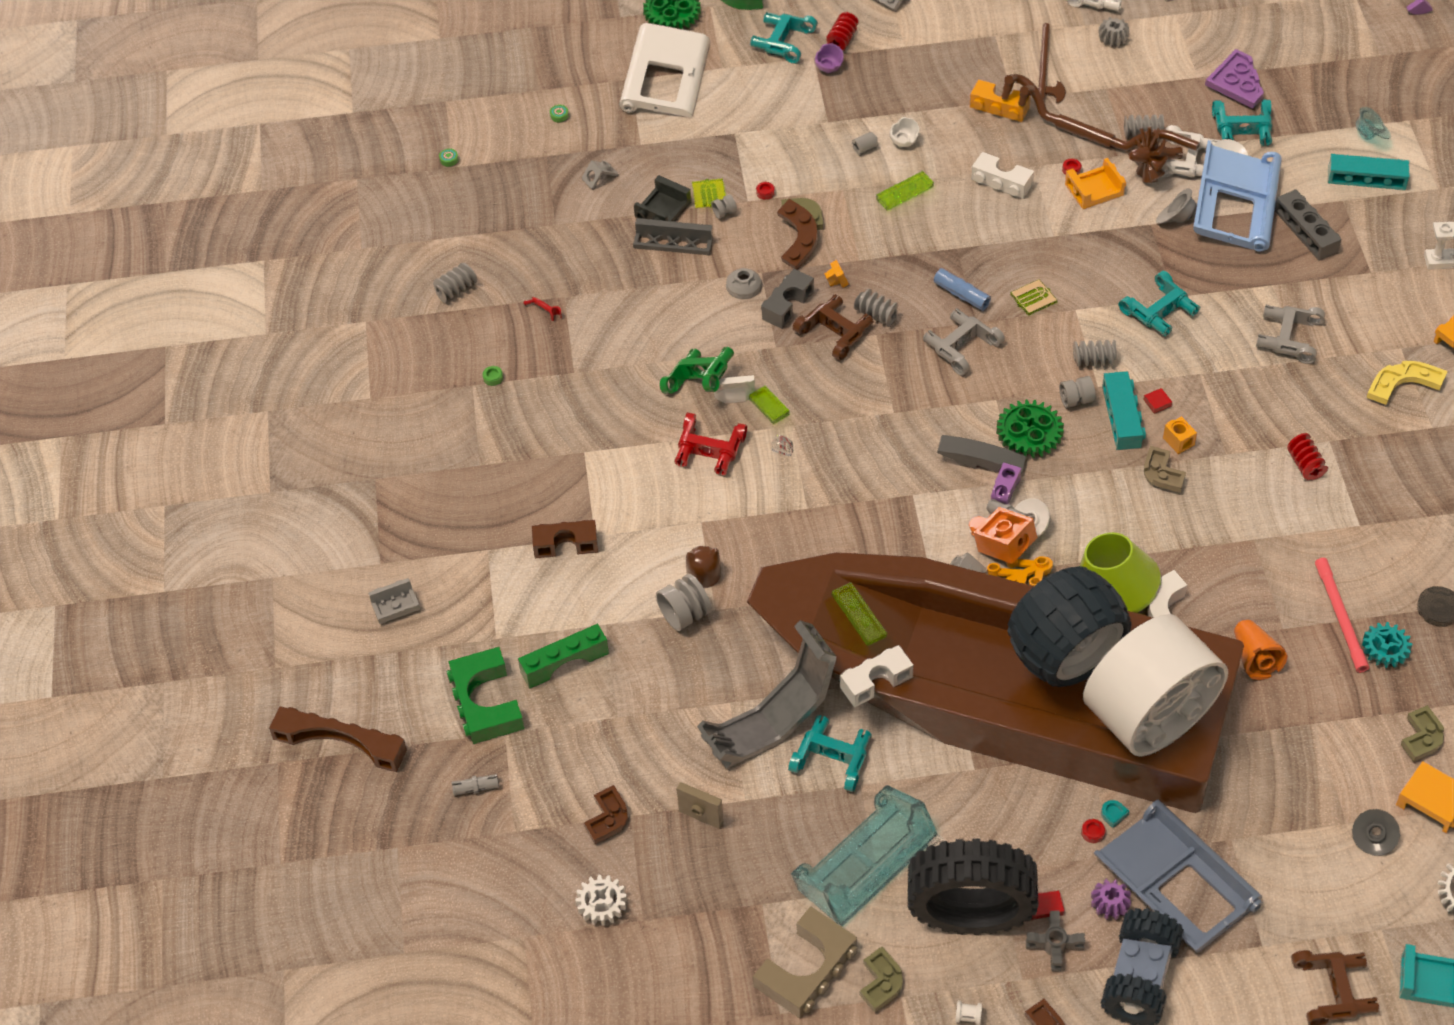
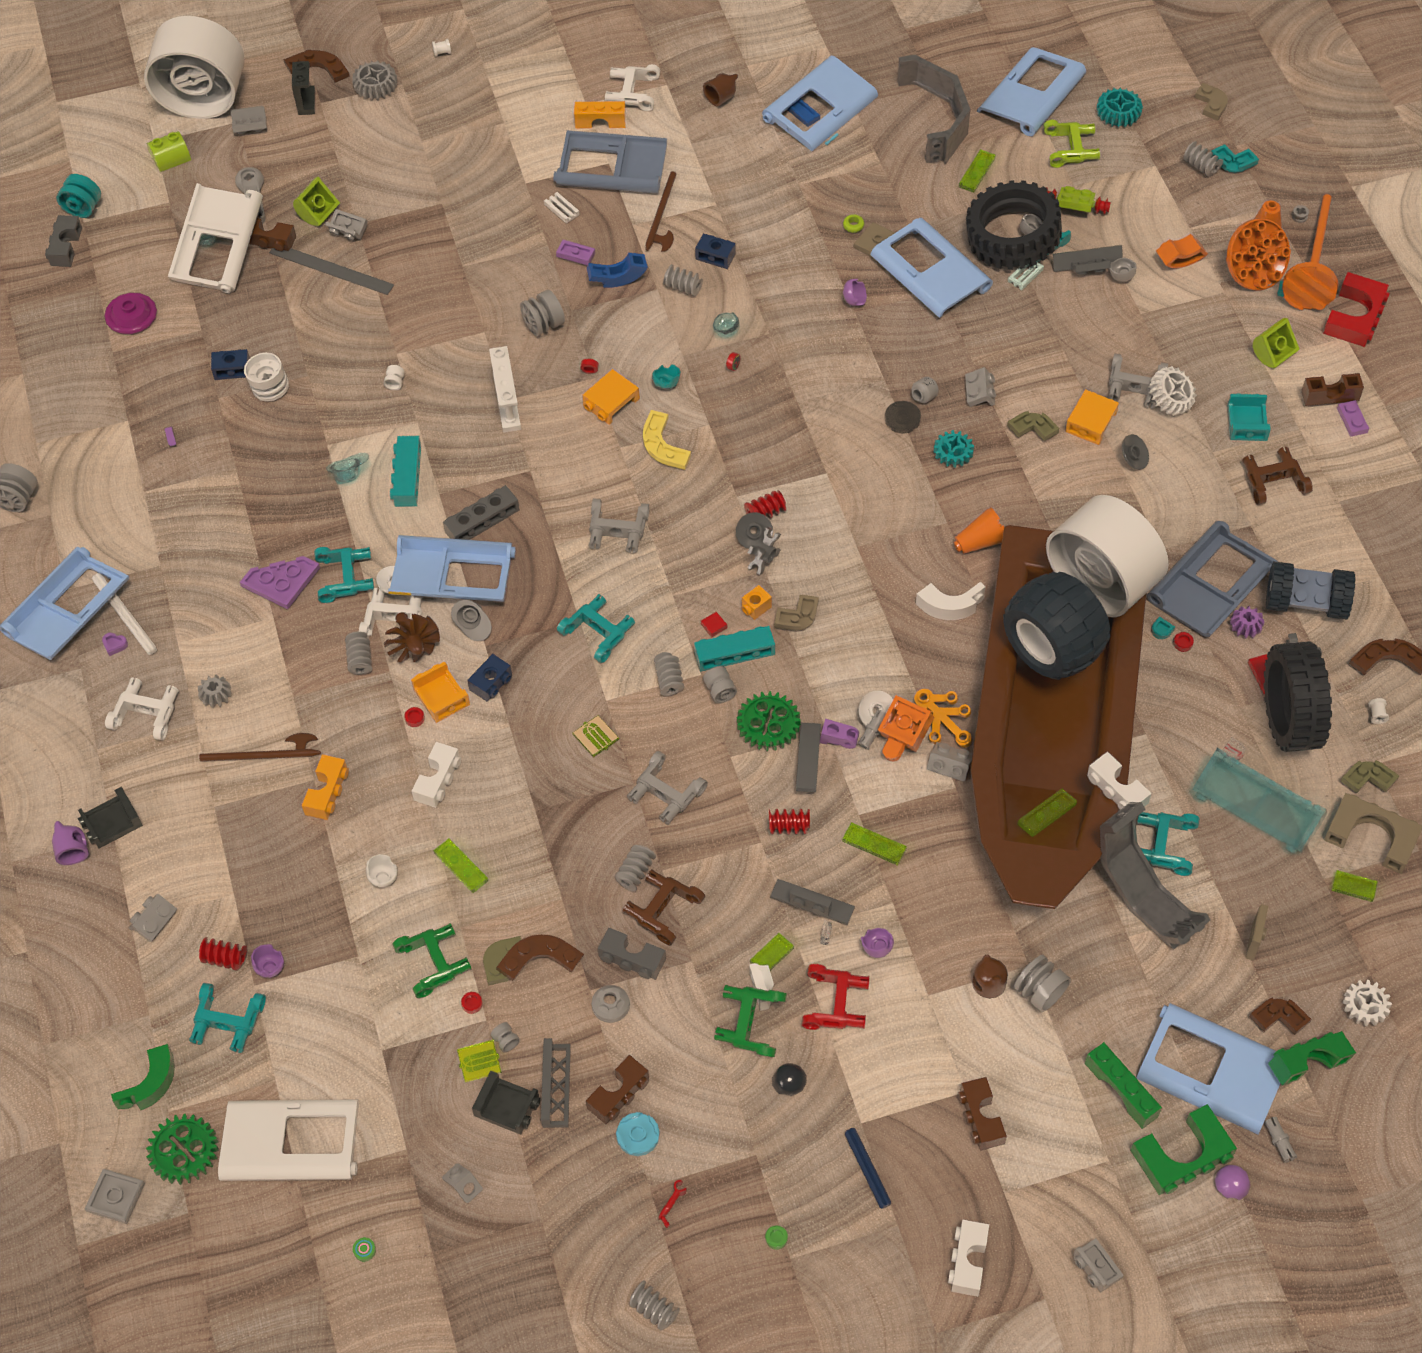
camera: 100 degrees left, 5 degrees up
reddish brown arch [269,706,407,773] -> none
light orange tile [824,260,849,288] -> none
light grey piece [852,132,878,155] -> none
medium blue axle [933,268,991,311] -> none
reddish brown piece [1001,74,1200,151] -> none
lime cone [1079,532,1161,613] -> none
coral piece [1315,558,1369,673] -> none
none -> green connector [392,923,472,998]
none -> dark blue brick [467,653,512,702]
none -> reddish brown arch [586,1055,649,1124]
none -> medium azure tile [616,1112,660,1156]
none -> dark grey dish [736,512,773,549]
none -> dark grey pin [747,527,781,575]
none -> red piece [769,809,810,835]
none -> dark grey bracket [770,879,855,925]
none -> black hair [772,1063,807,1097]
none -> clear neon green tile [842,822,907,866]
none -> dark blue axle [845,1128,891,1209]
none -> medium lavender hair [861,928,894,958]
none -> white arch [948,1220,989,1297]
none -> light blue piece [1136,1003,1280,1135]
none -> medium lavender hair [1215,1165,1251,1200]
none -> green arch [1268,1031,1356,1086]
none -> clear neon green tile [1331,870,1378,902]

